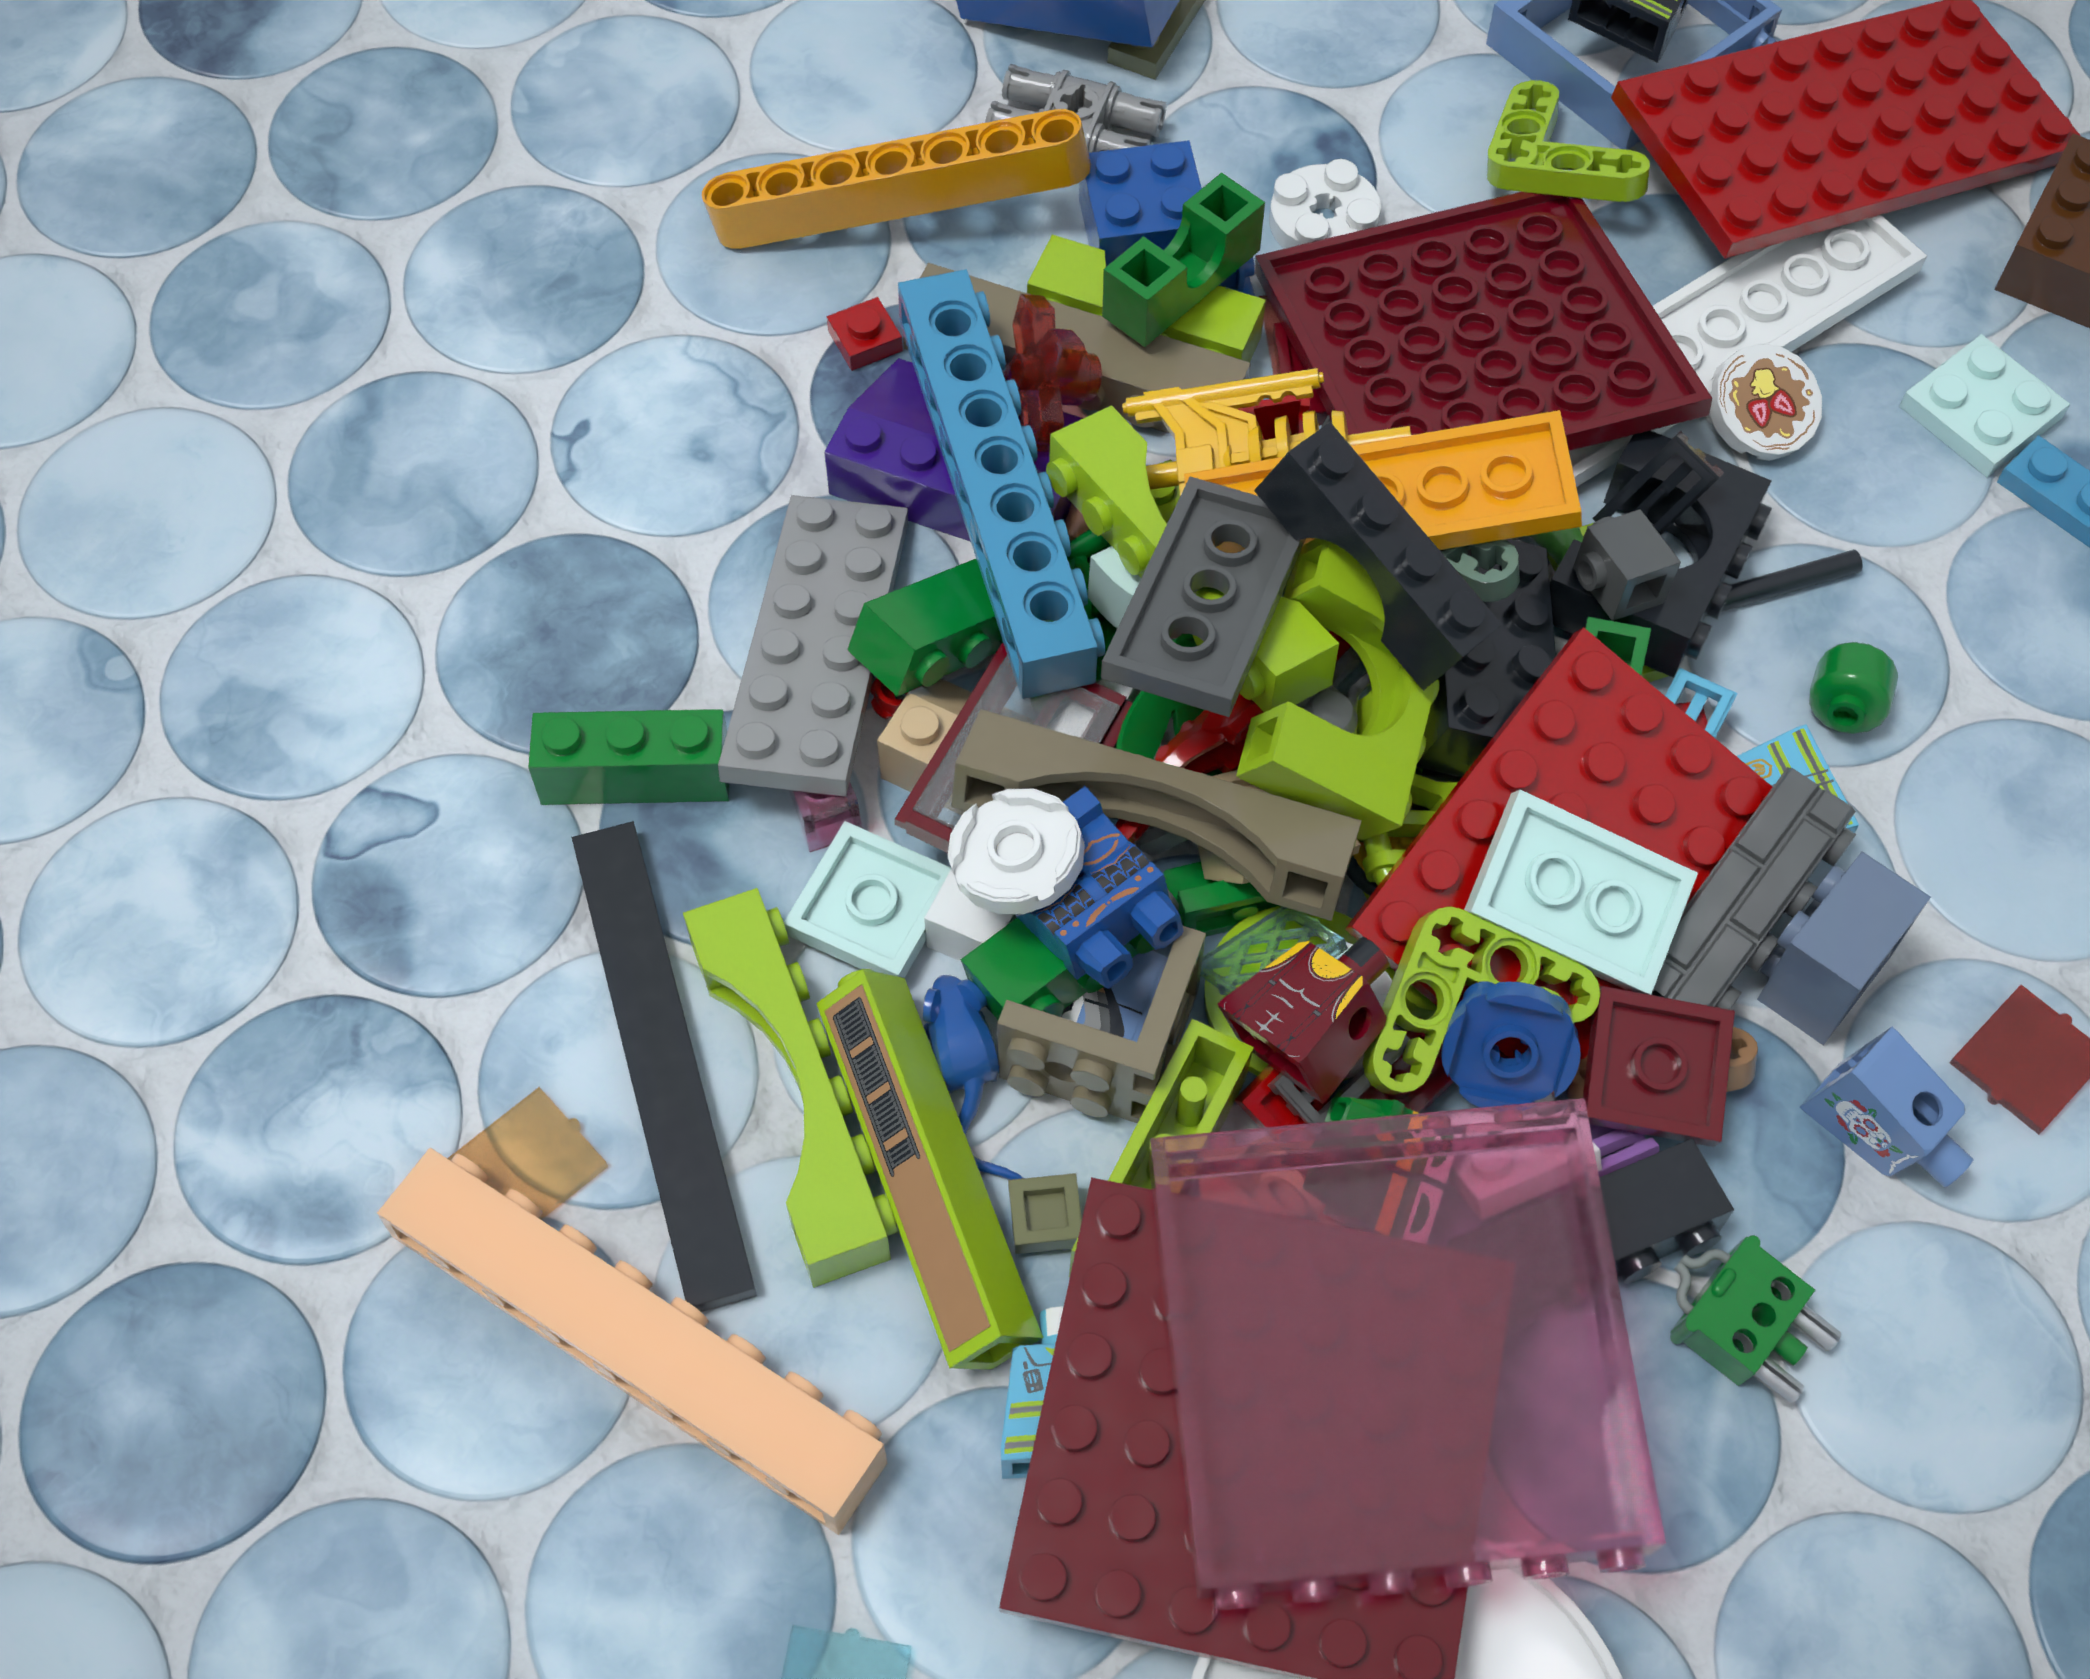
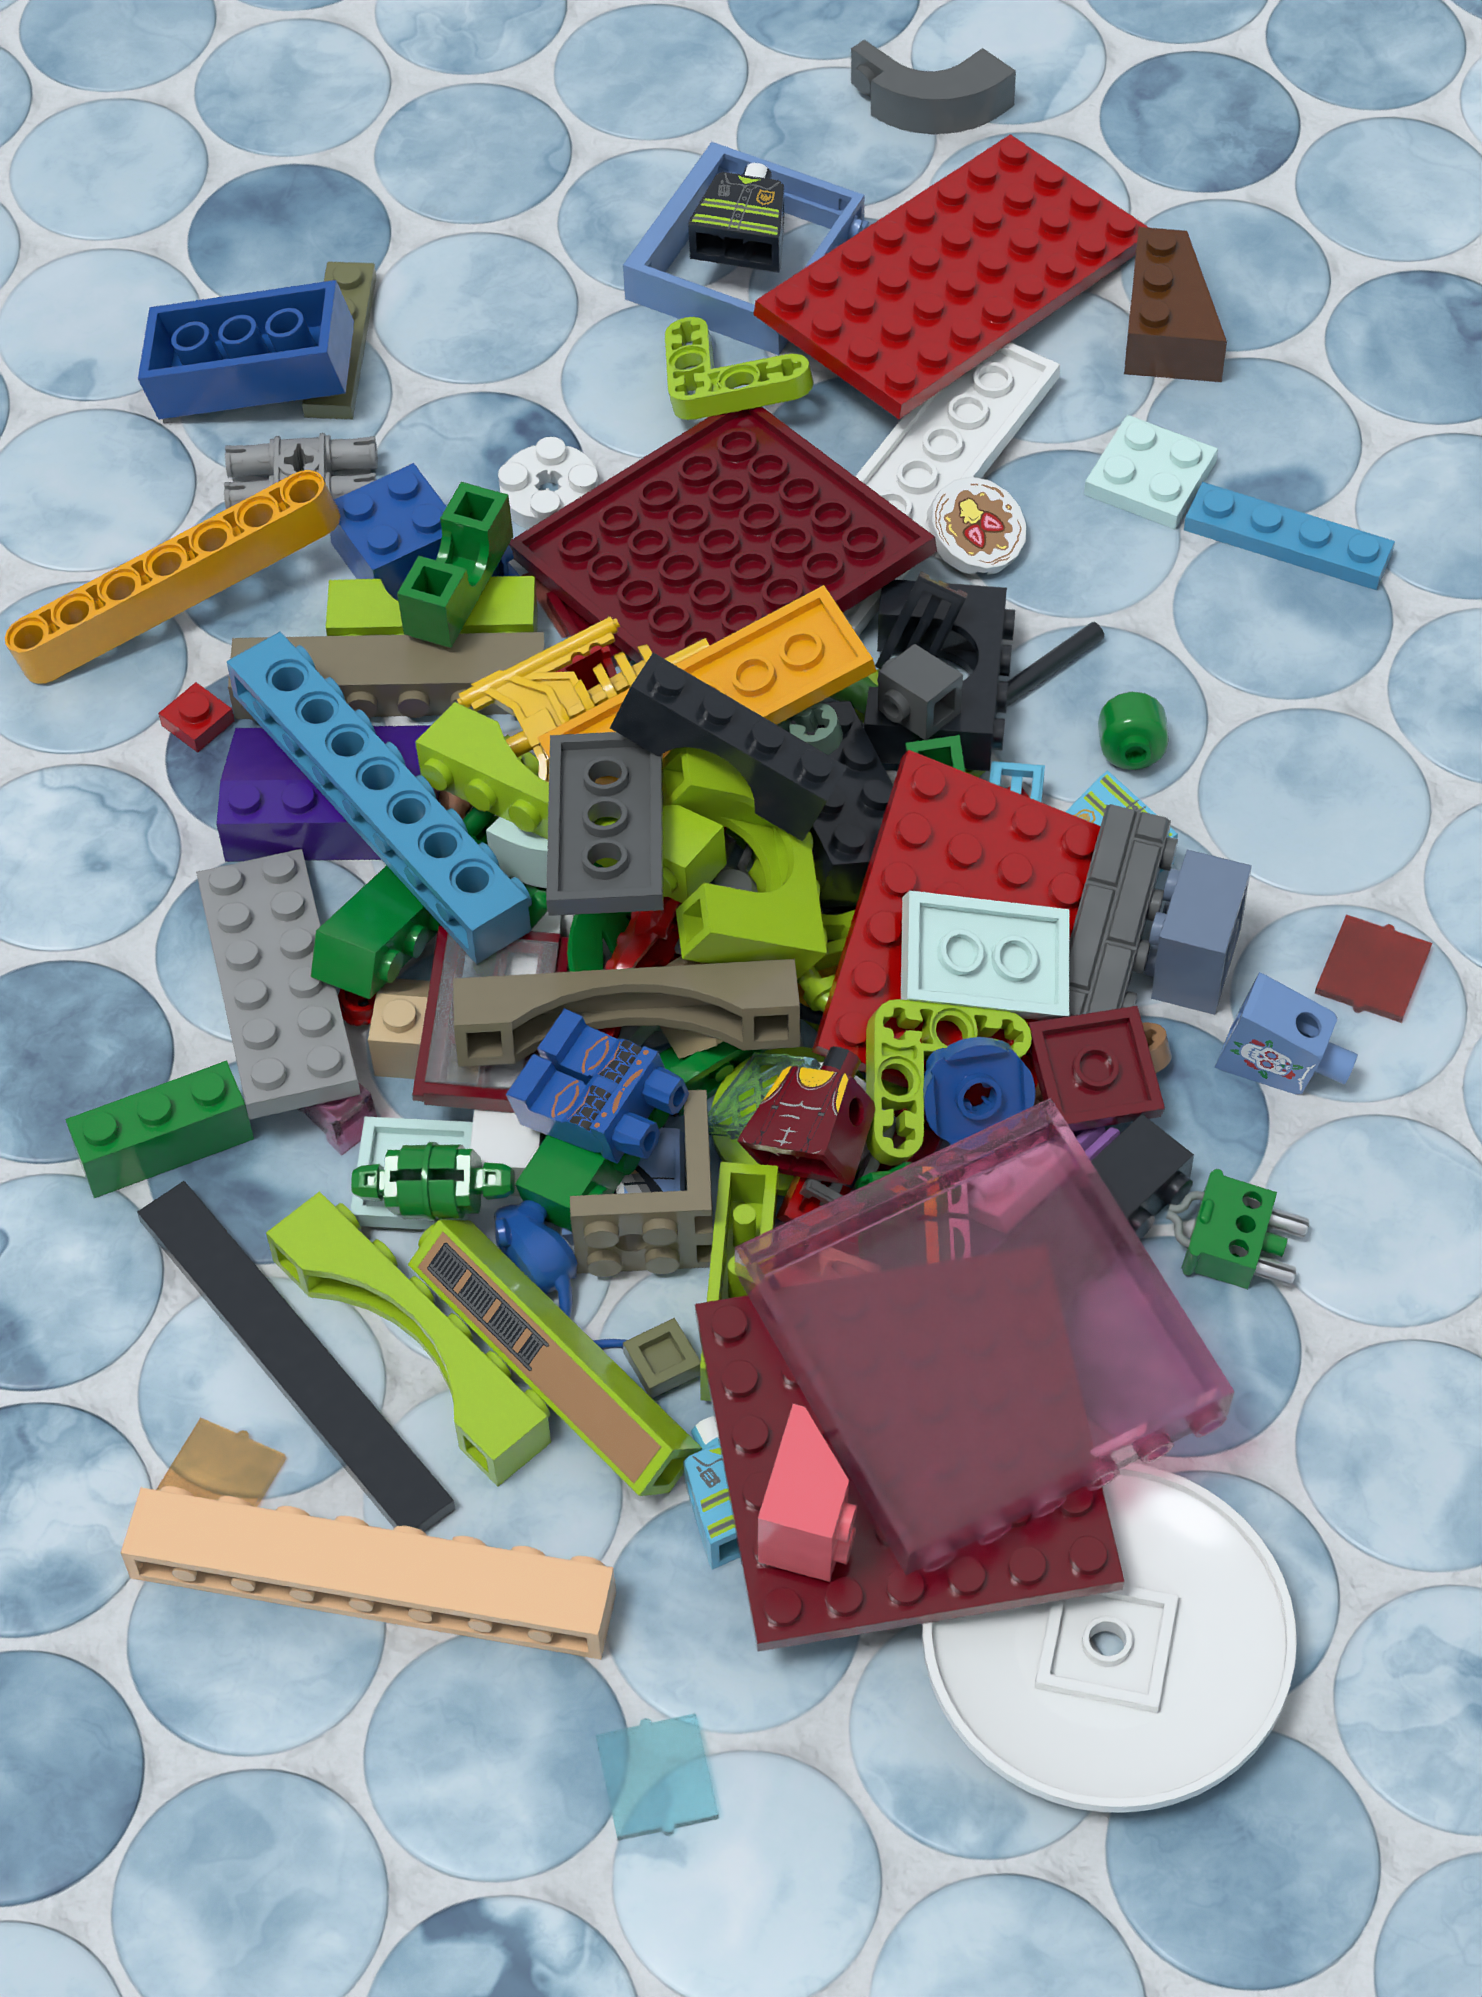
camera: 20 degrees left, 5 degrees down
white tile [948,789,1085,914] -> none
clear red plant [1002,294,1102,452] -> none
none -> green piece [351,1142,515,1222]
none -> coral slope [758,1404,857,1582]

